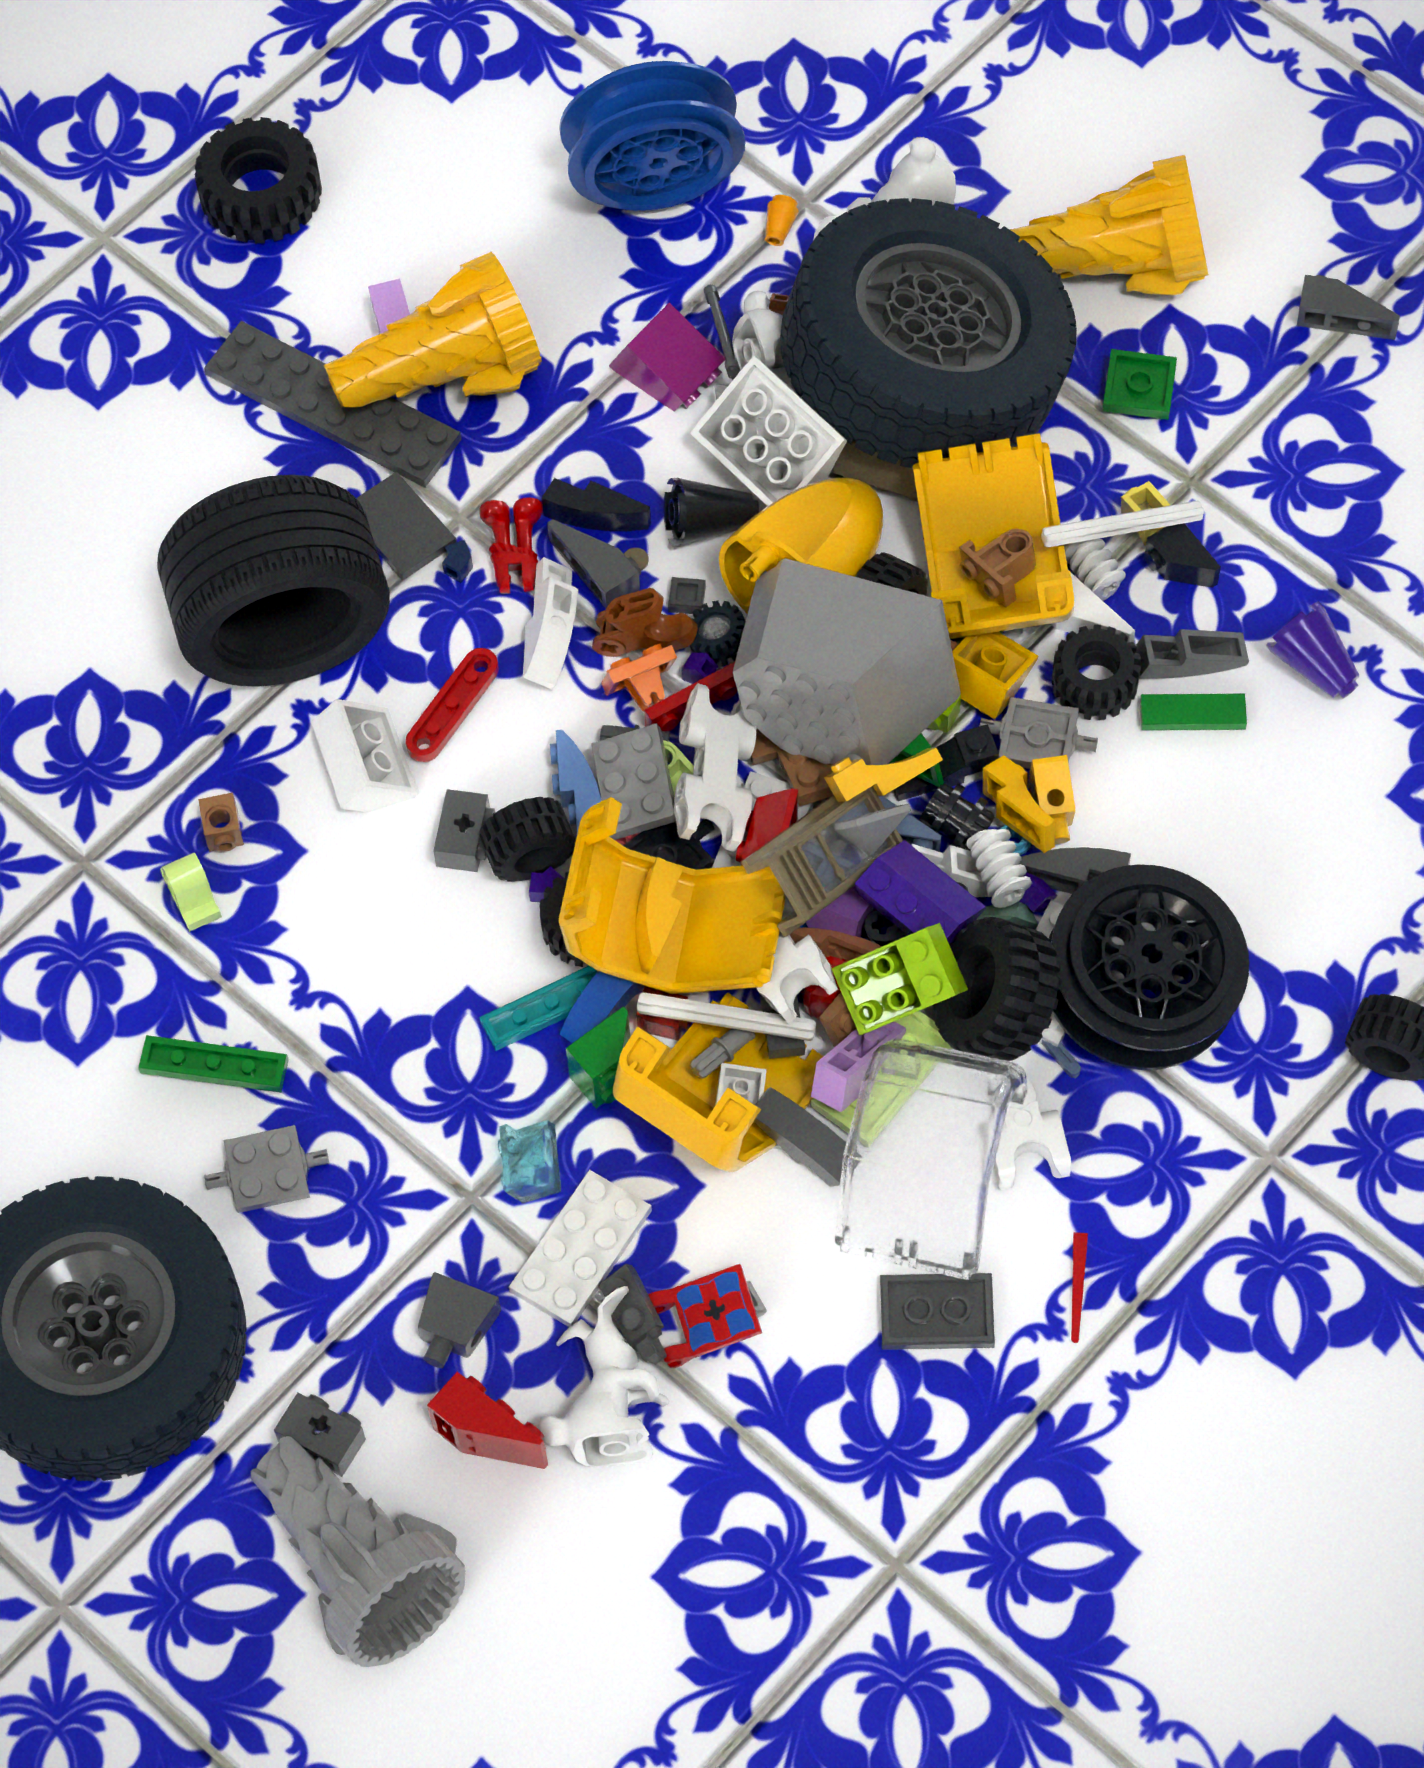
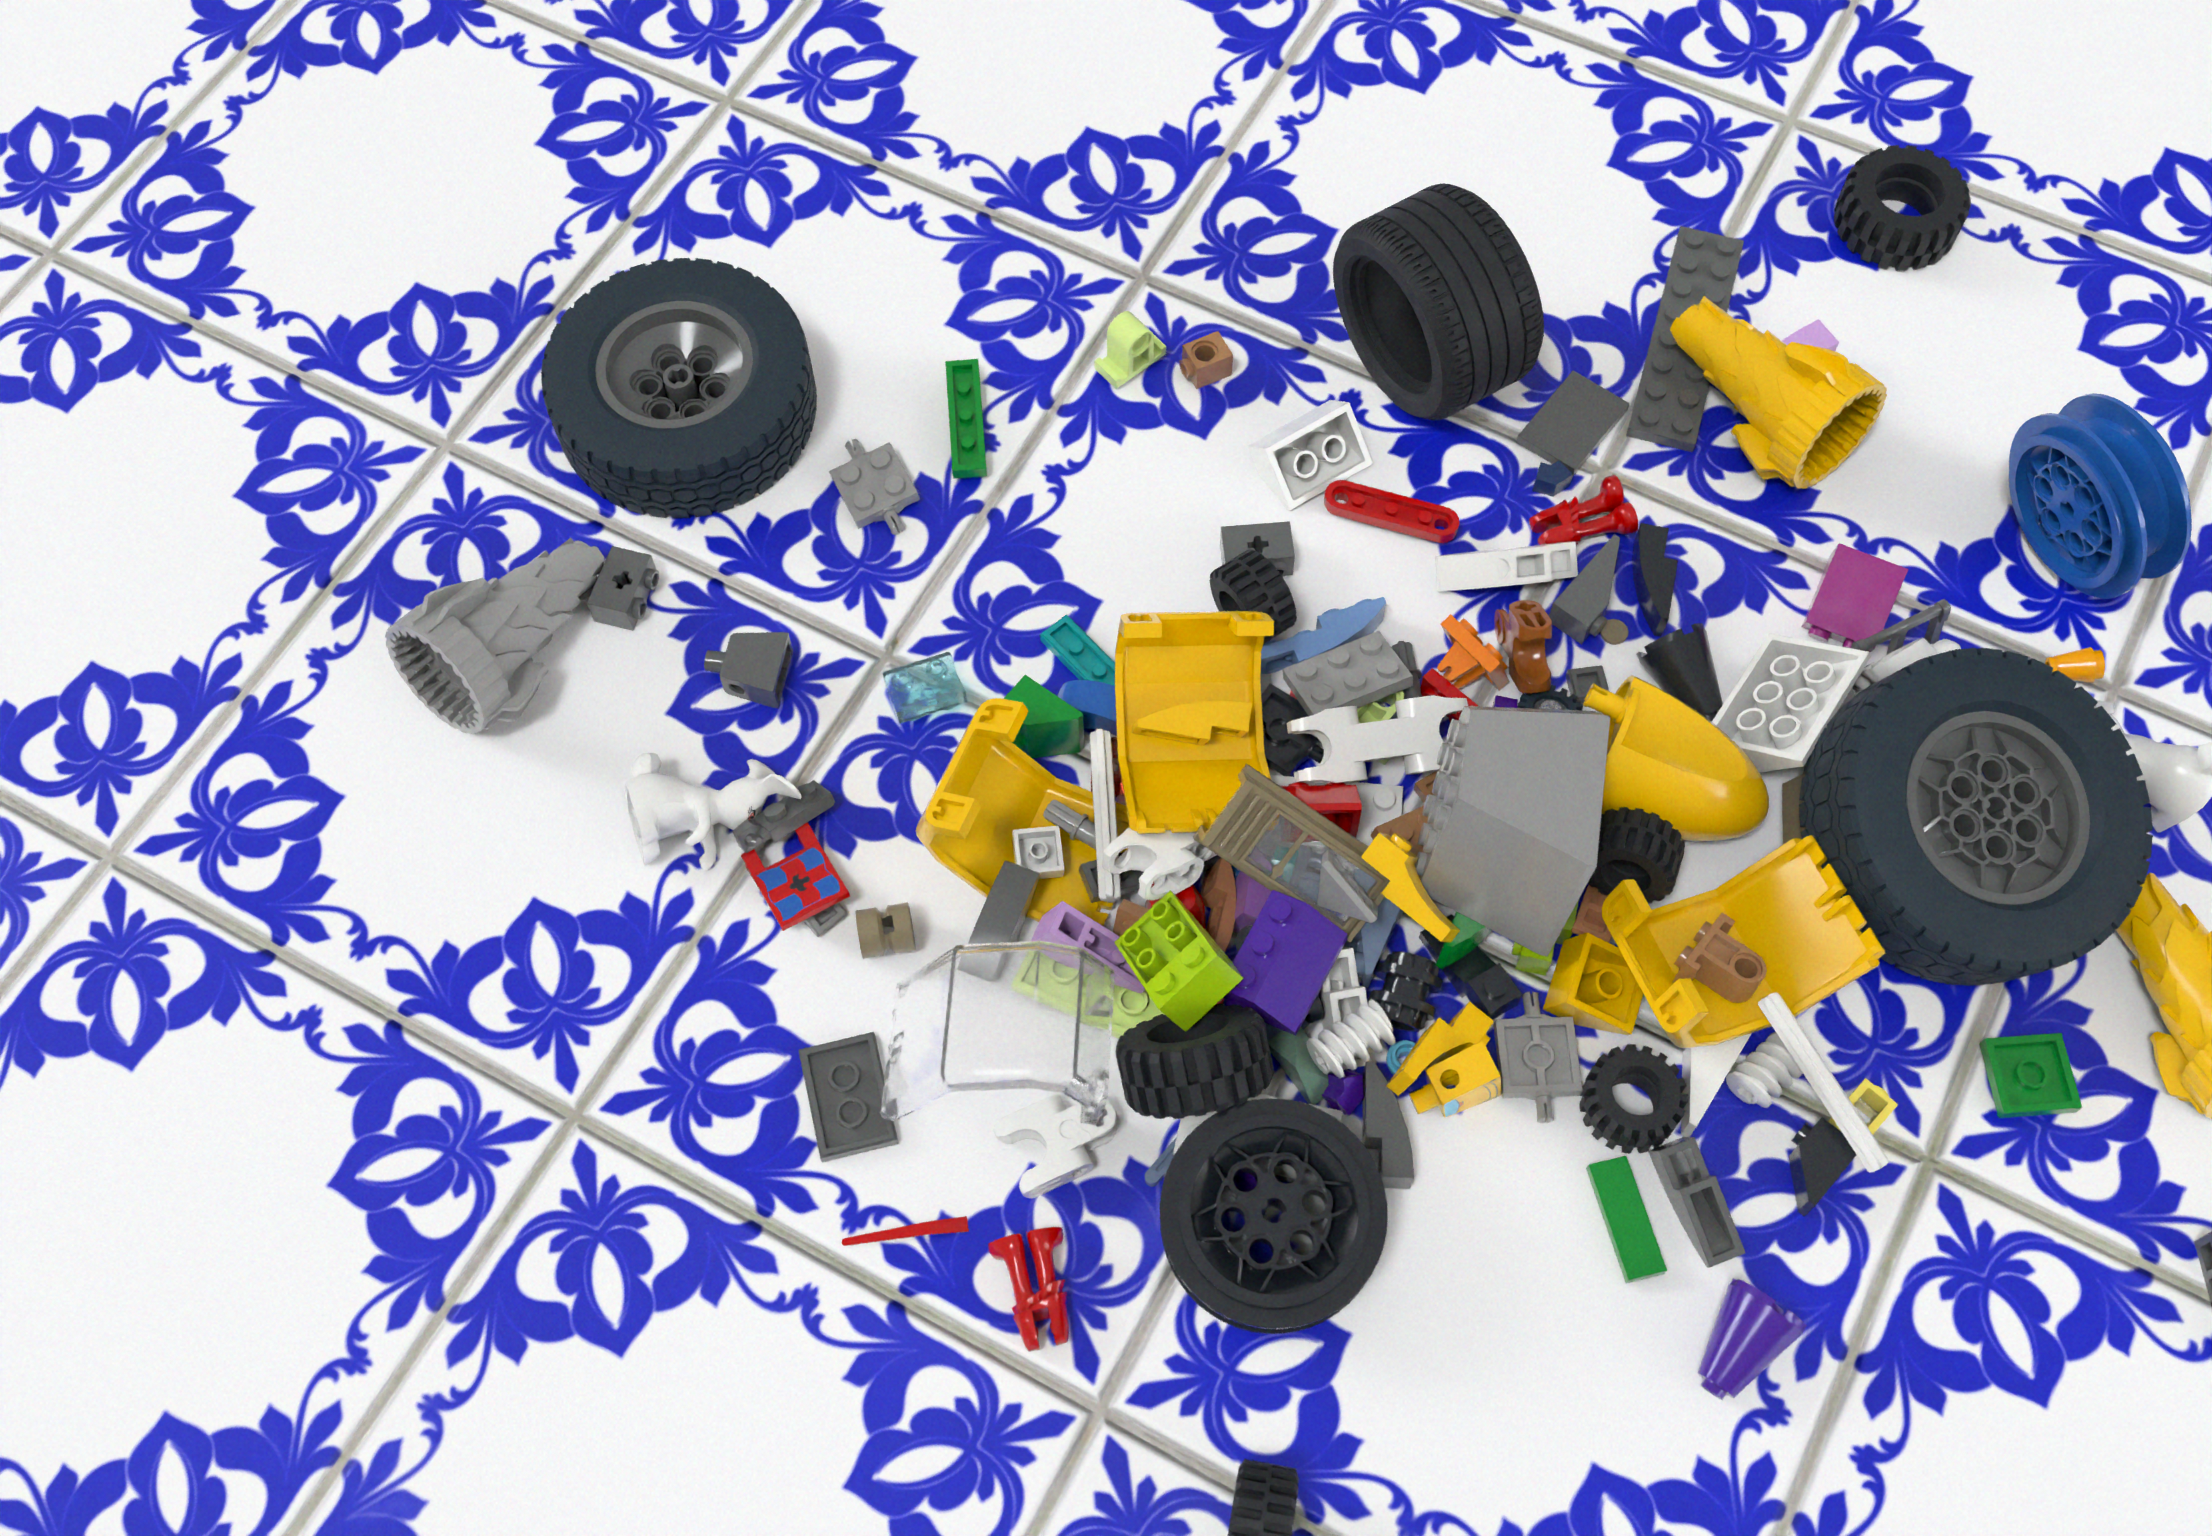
camera: 75 degrees right, 0 degrees up
red slope [427,1371,548,1469] -> none
white plate [509,1170,652,1327] -> none
none -> dark tan wheel [855,902,916,959]
none -> red piece [988,1227,1069,1352]

